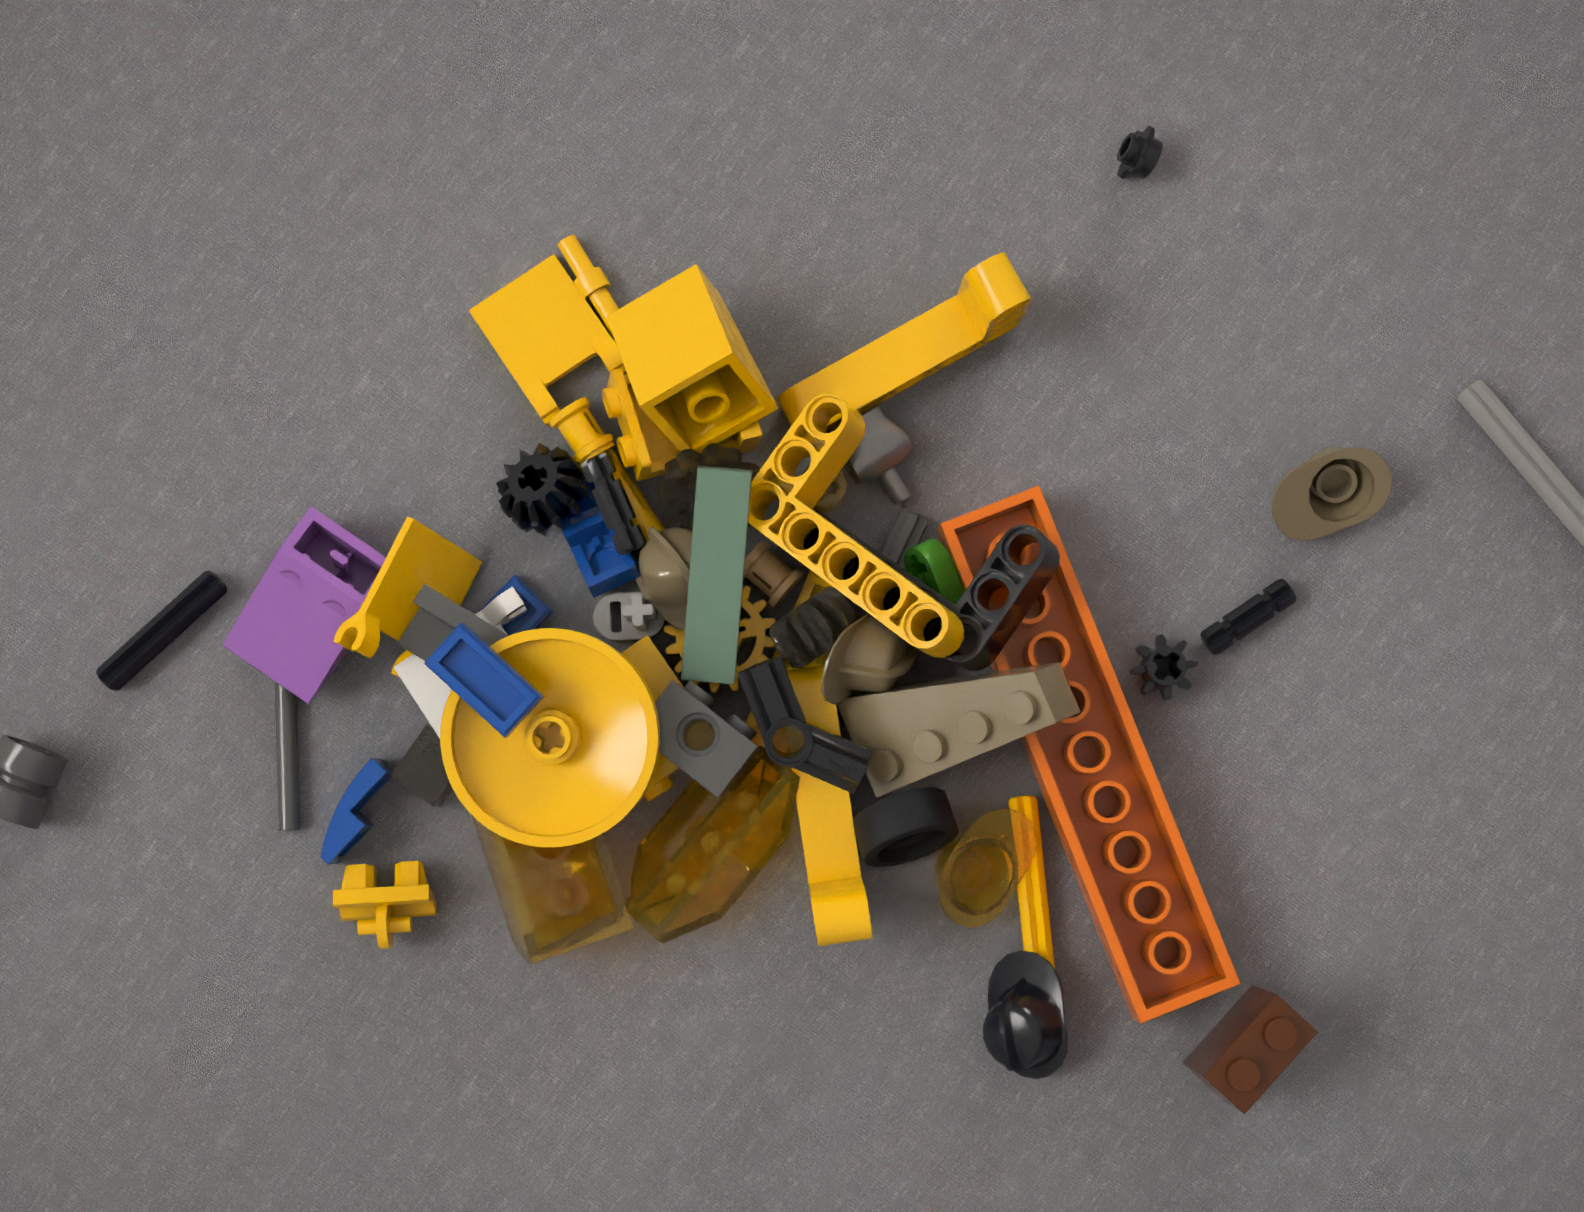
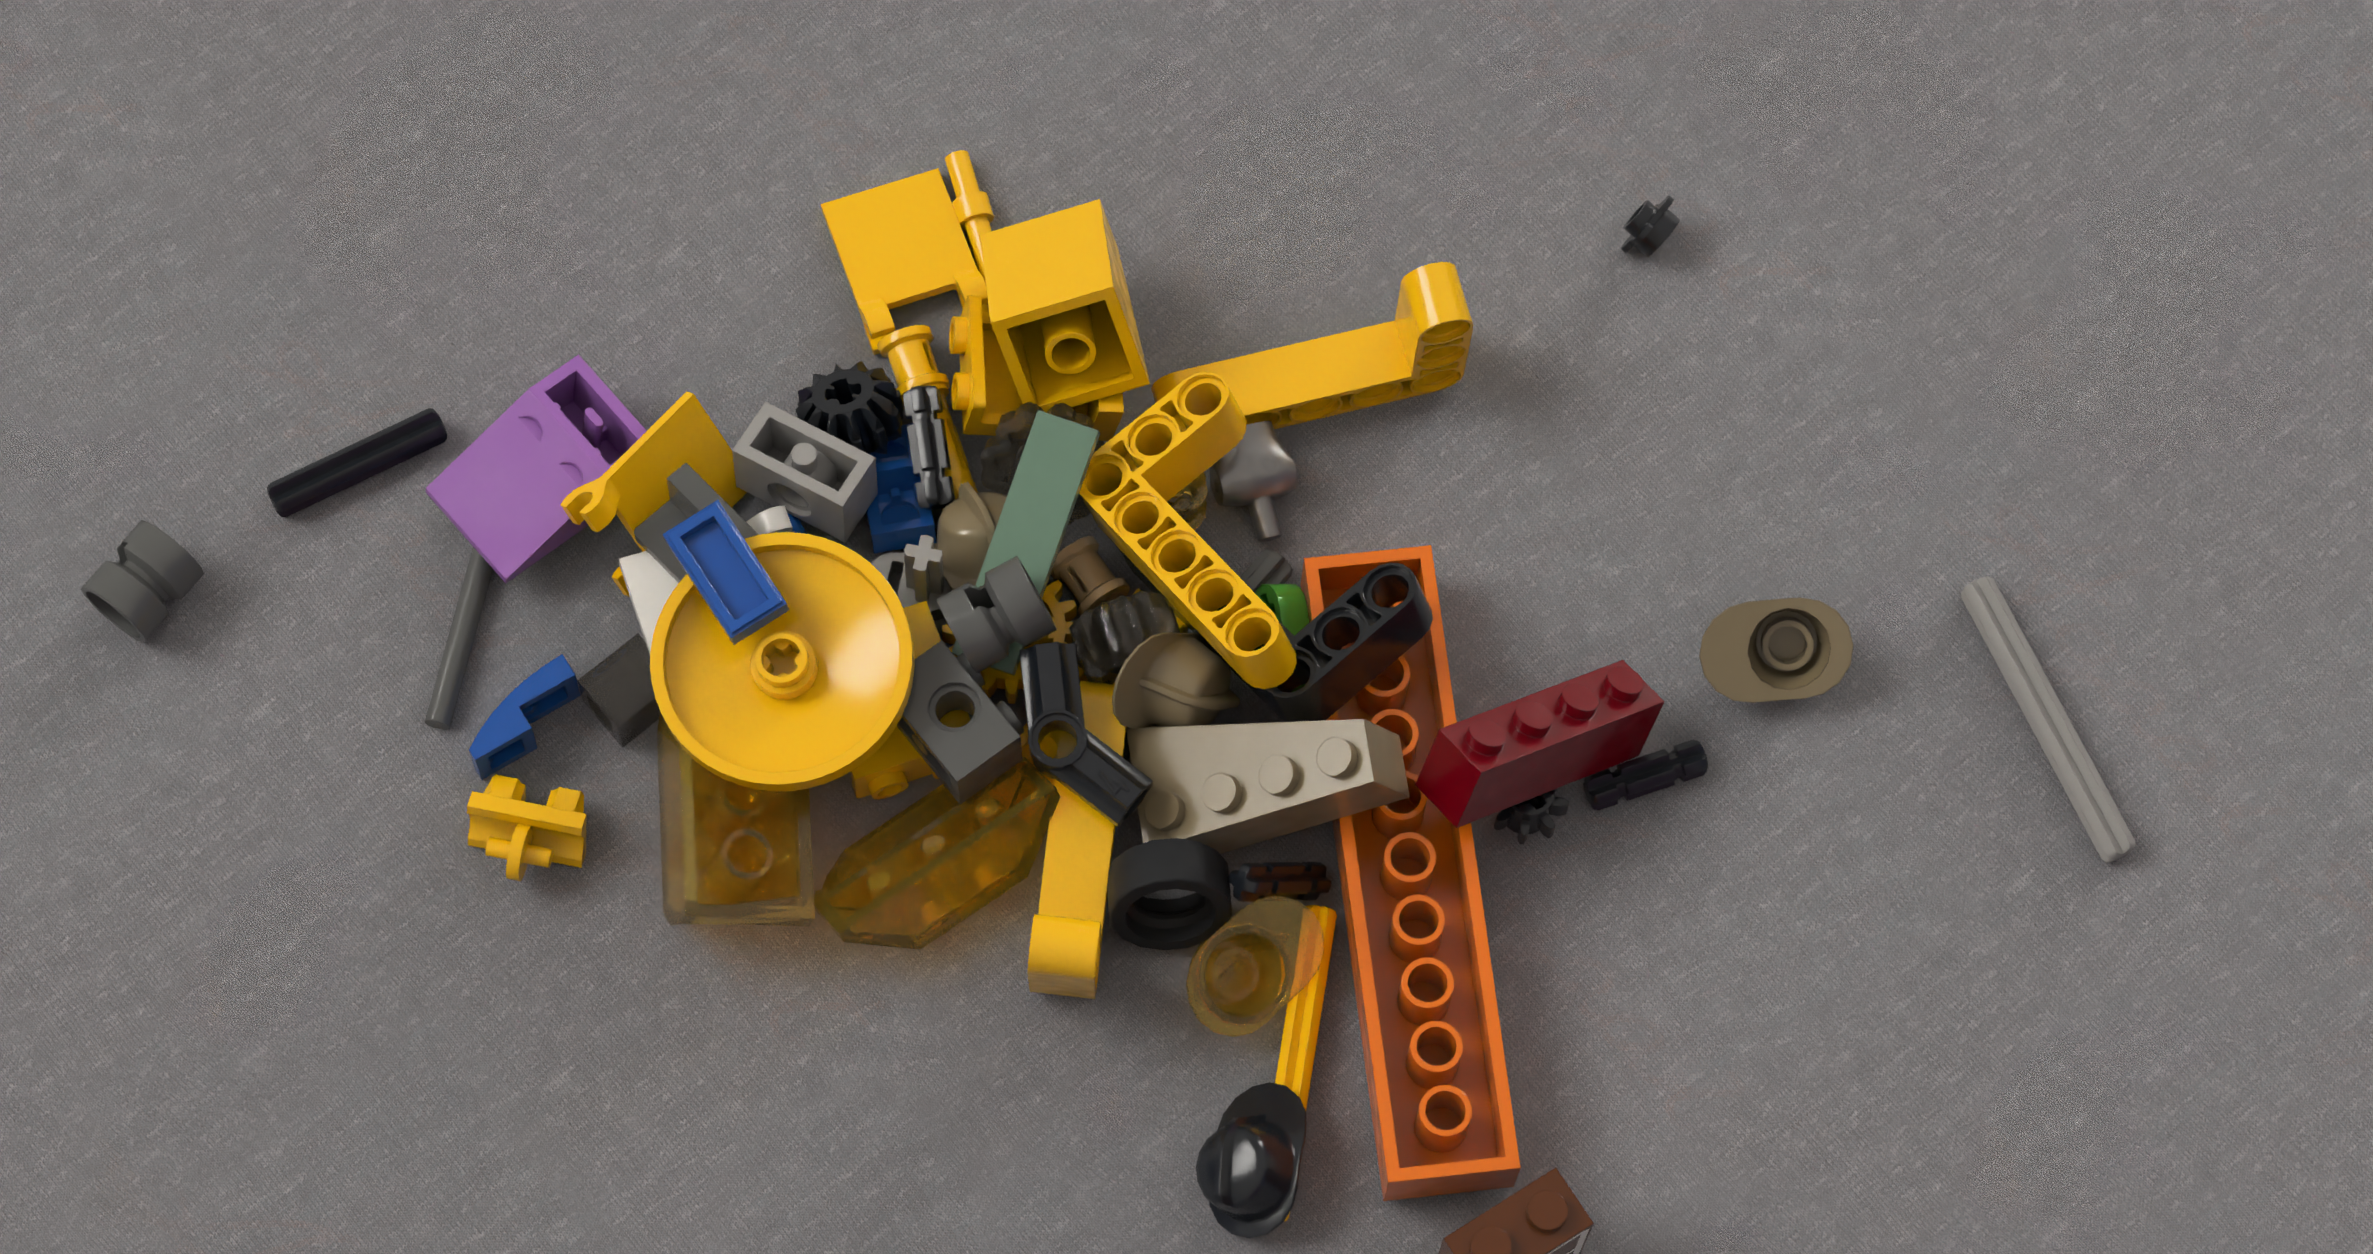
camera: 10 degrees right, 15 degrees down
none -> light grey brick [732,401,878,542]
none -> dark grey wheel [937,556,1057,673]
none -> black axle [1228,862,1332,902]
none -> dark red brick [1415,660,1665,828]

